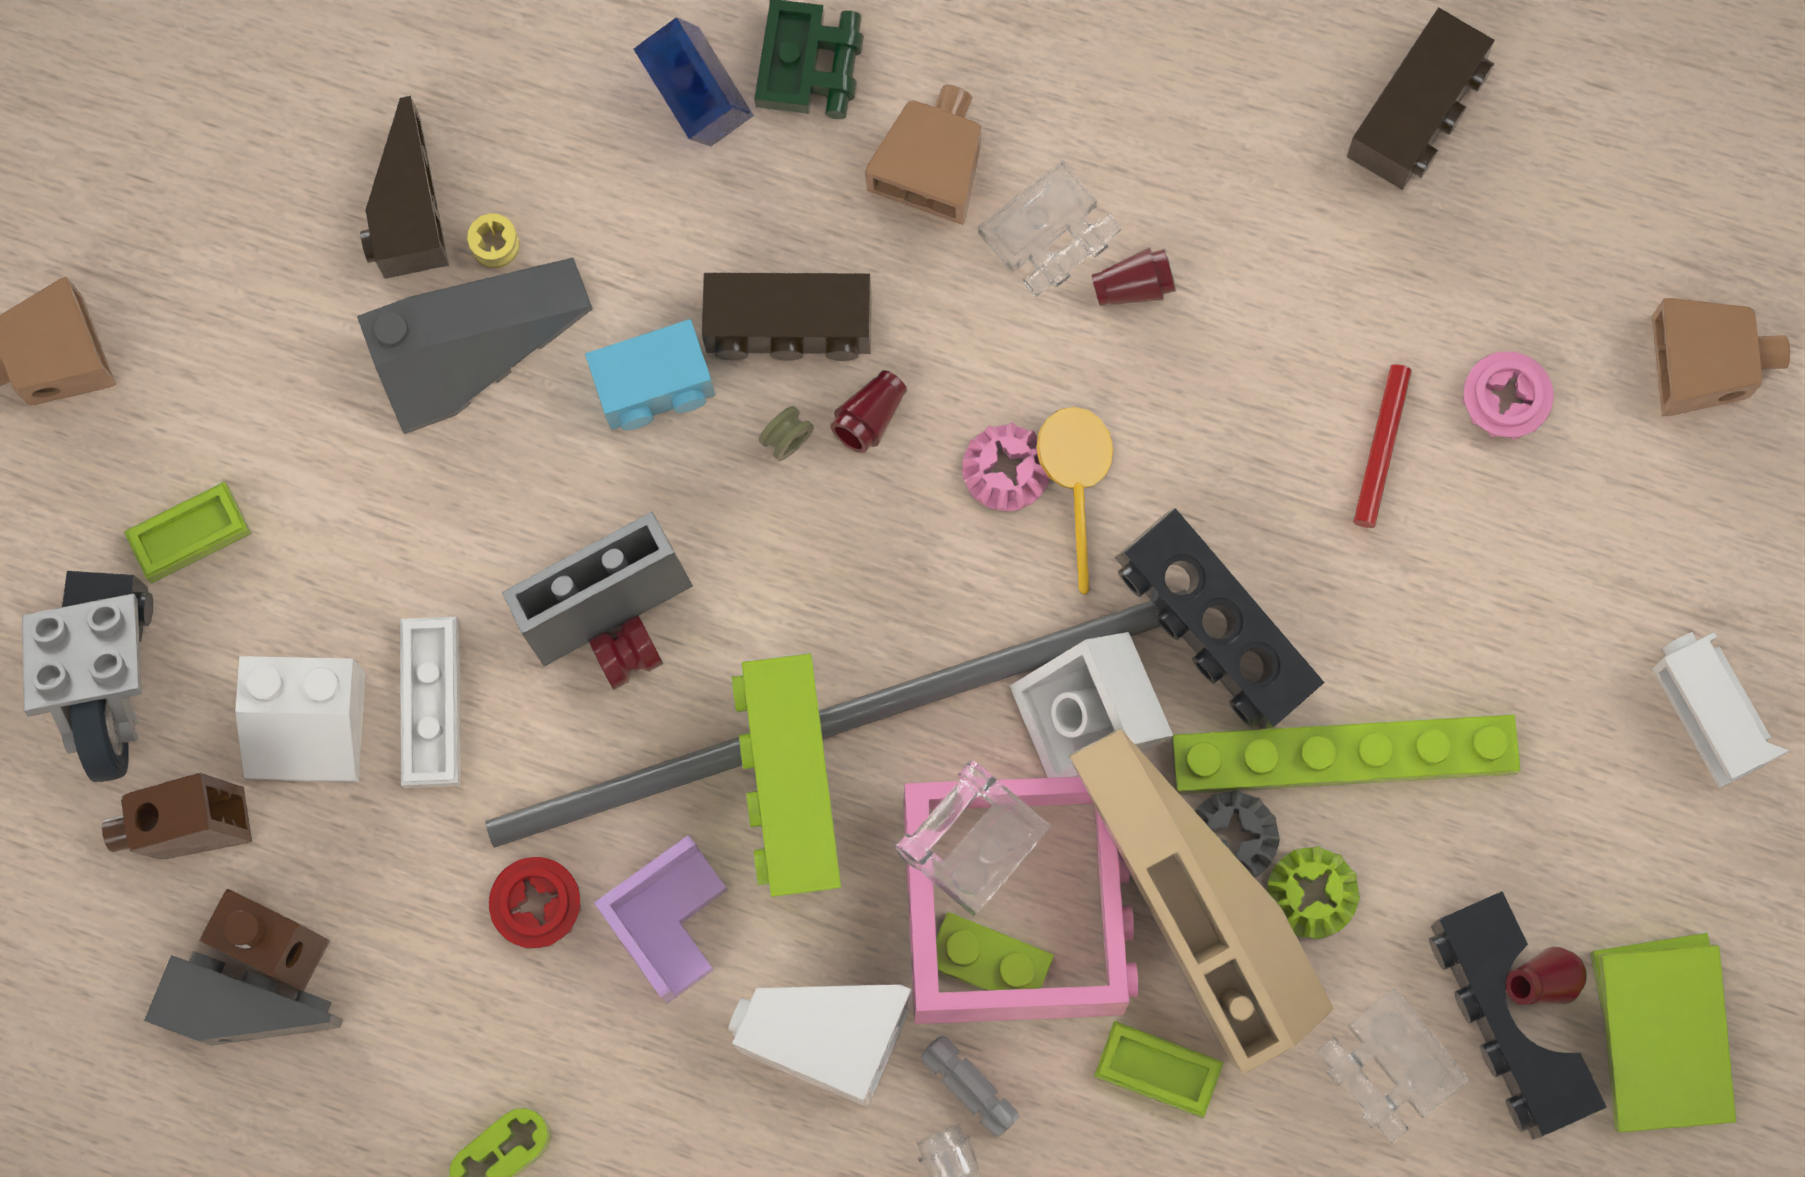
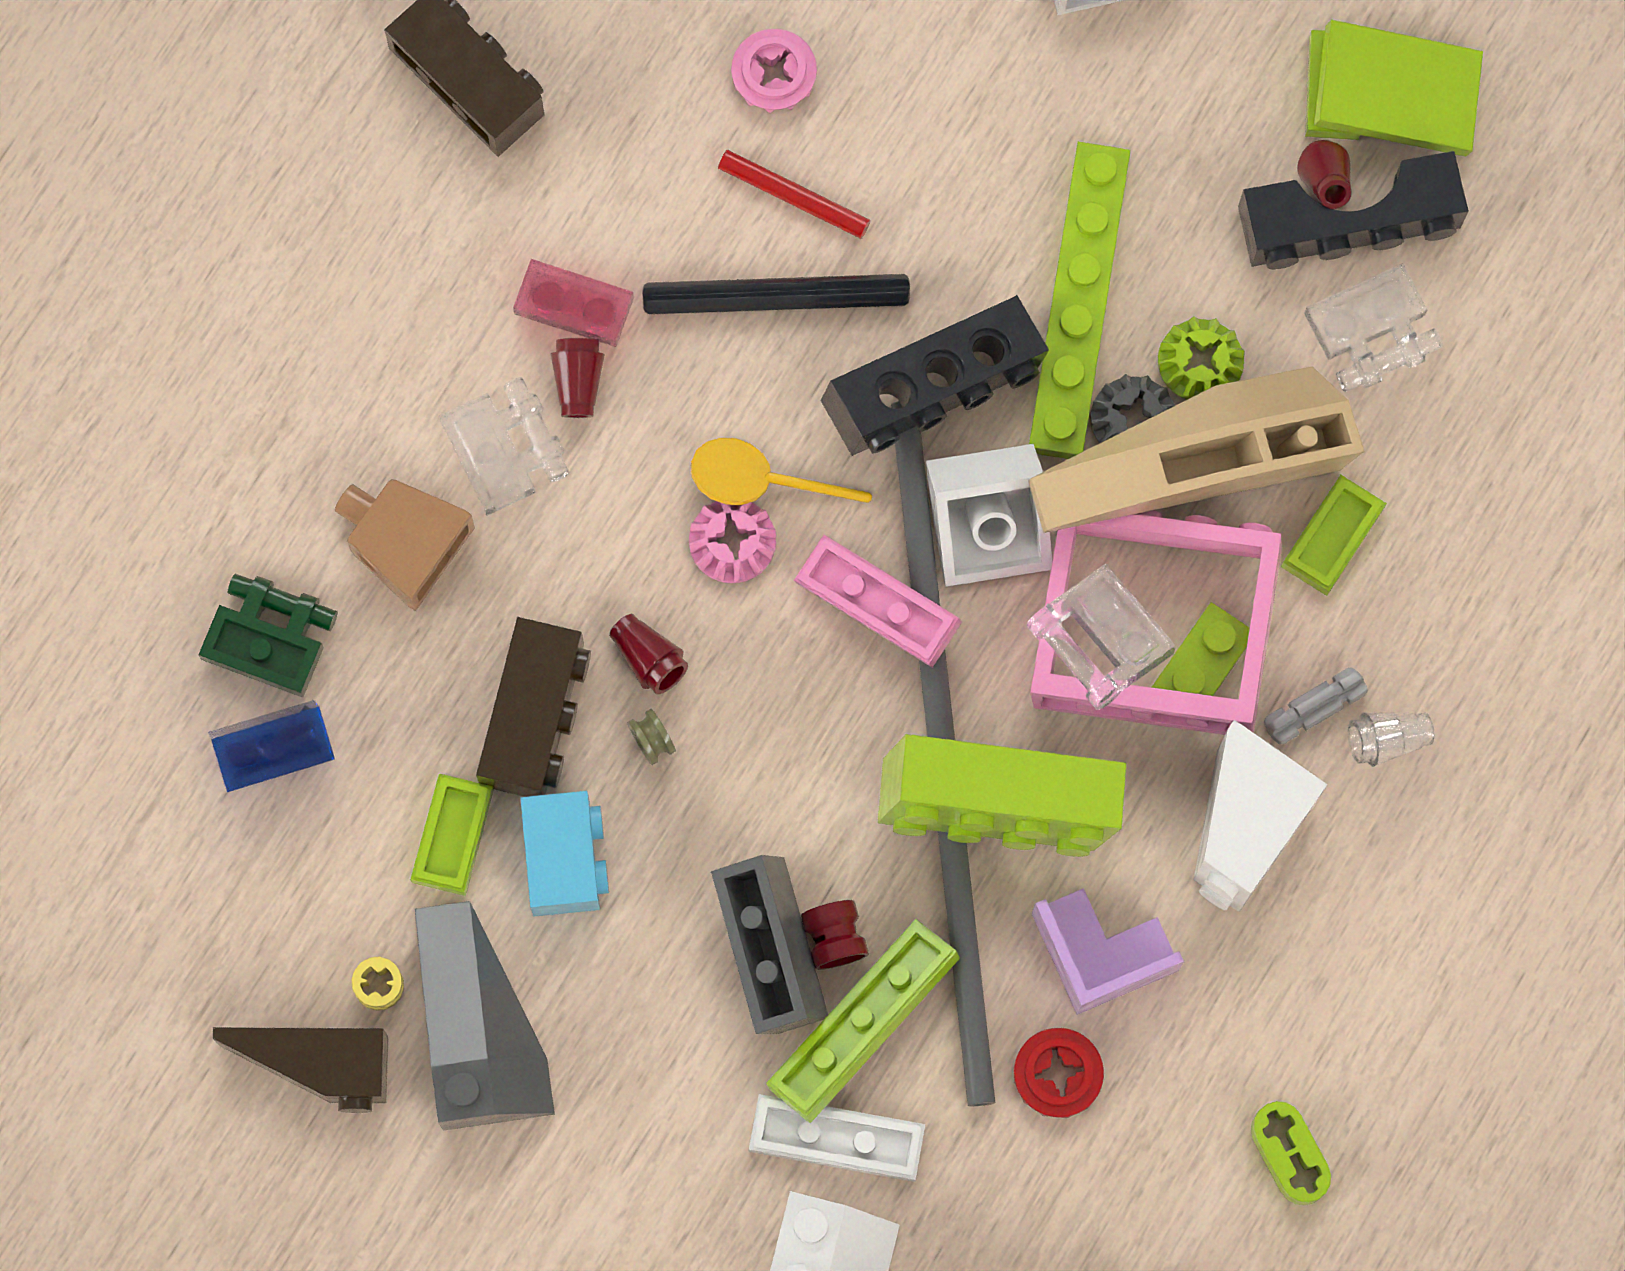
camera: 85 degrees left, 0 degrees up
none -> lime tile [410,774,494,896]
none -> clear pink plate [513,259,634,347]
none -> black axle [642,274,910,314]
none -> lime tile [766,919,960,1123]
none -> bright pink tile [794,535,962,668]

